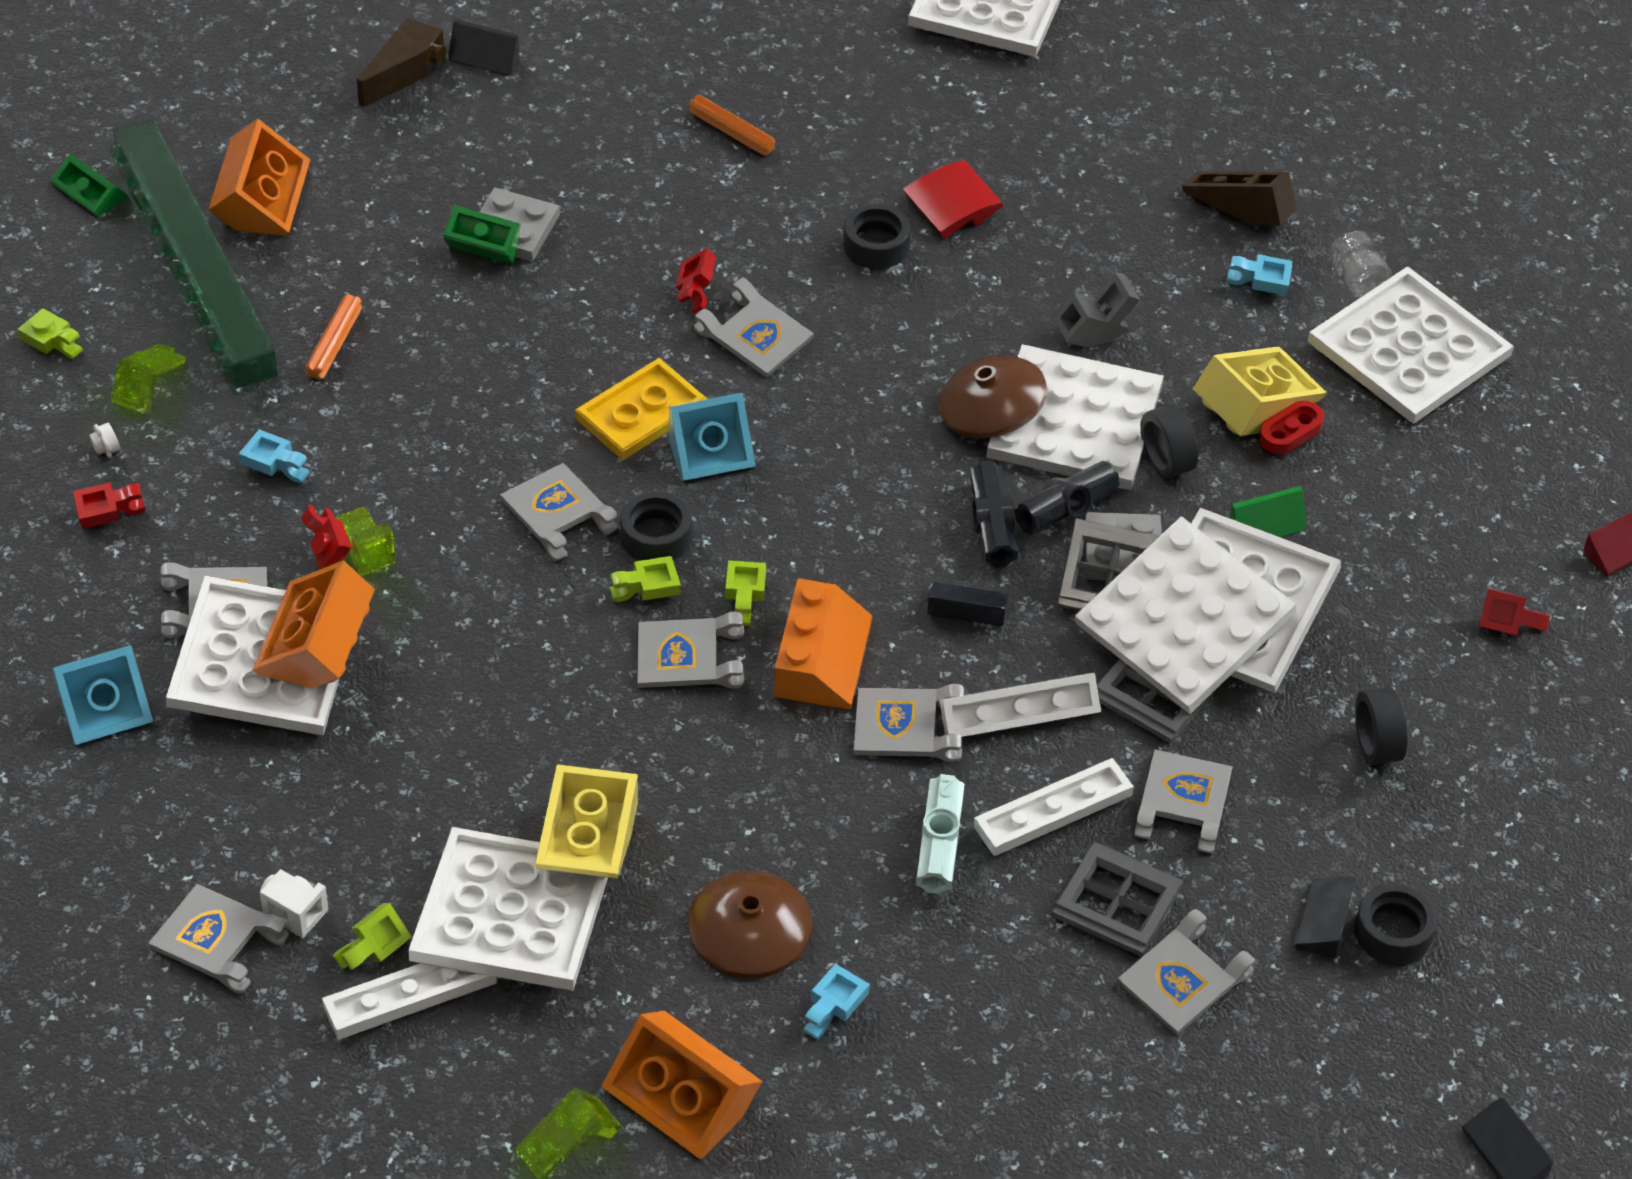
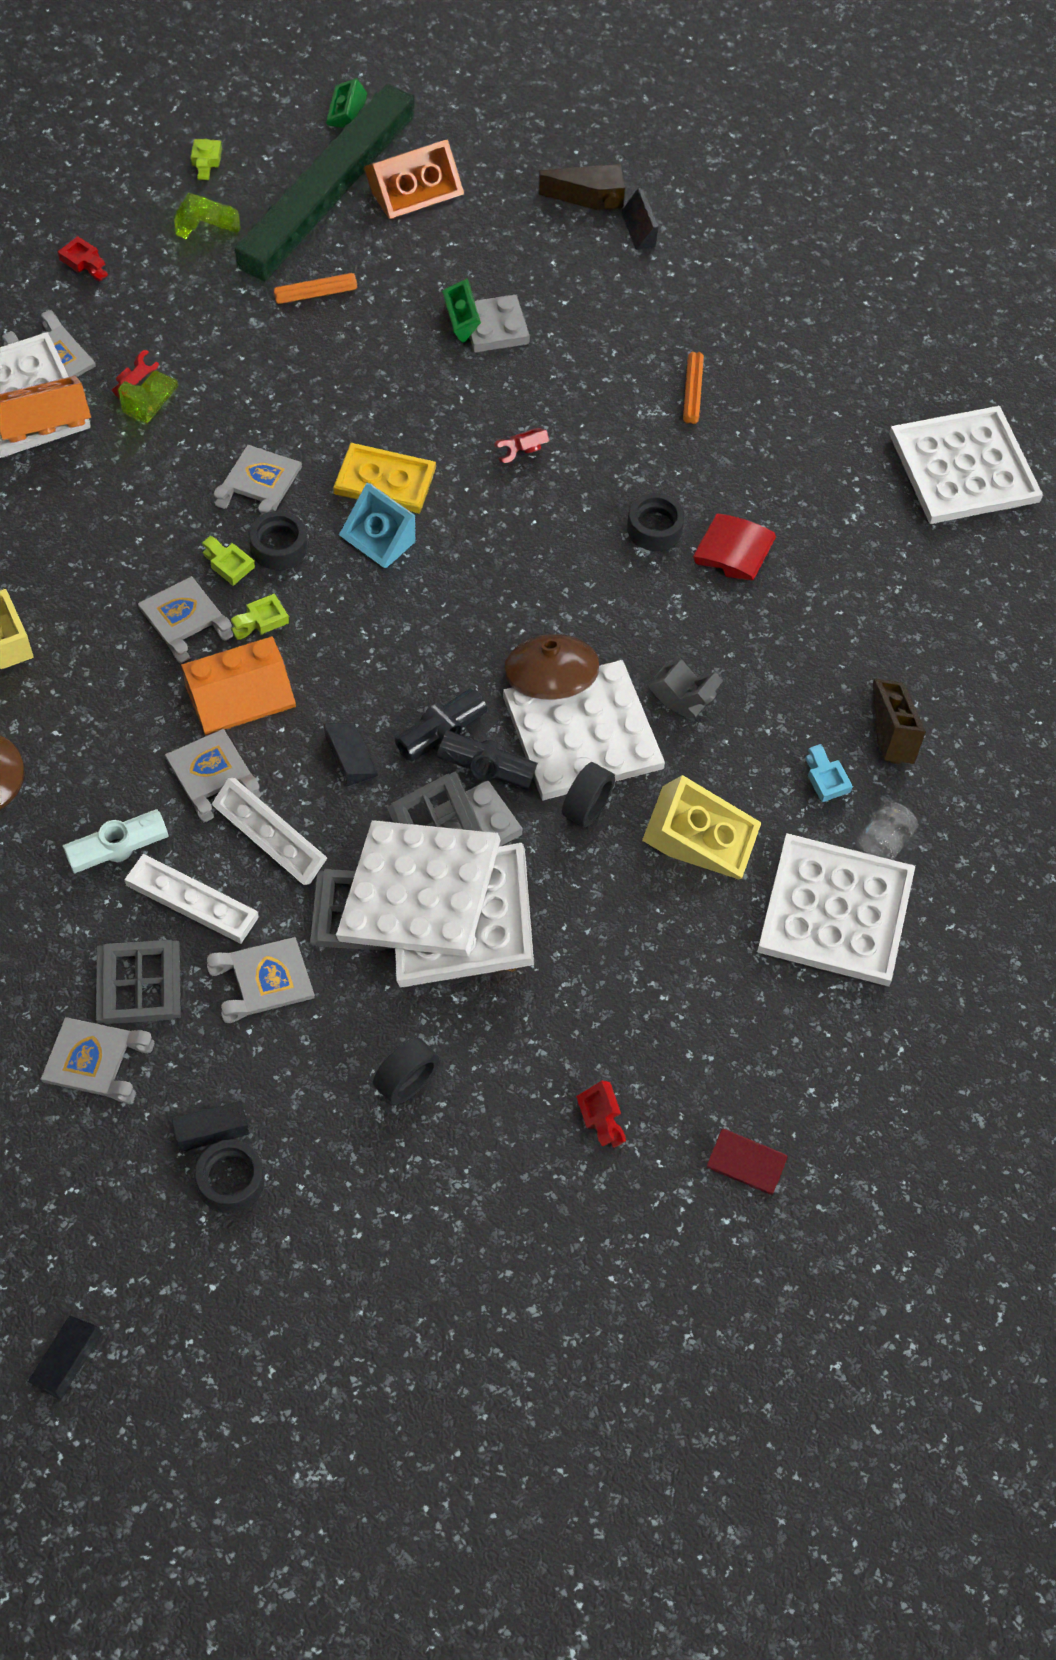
camera: 55 degrees right, 10 degrees up
white plate [89,422,121,458] -> none
medium azure plate [238,429,310,483] -> none
light grey flag [694,278,814,378] -> none
green slope [1229,486,1306,538] -> none
red plate [1259,401,1324,454] -> none

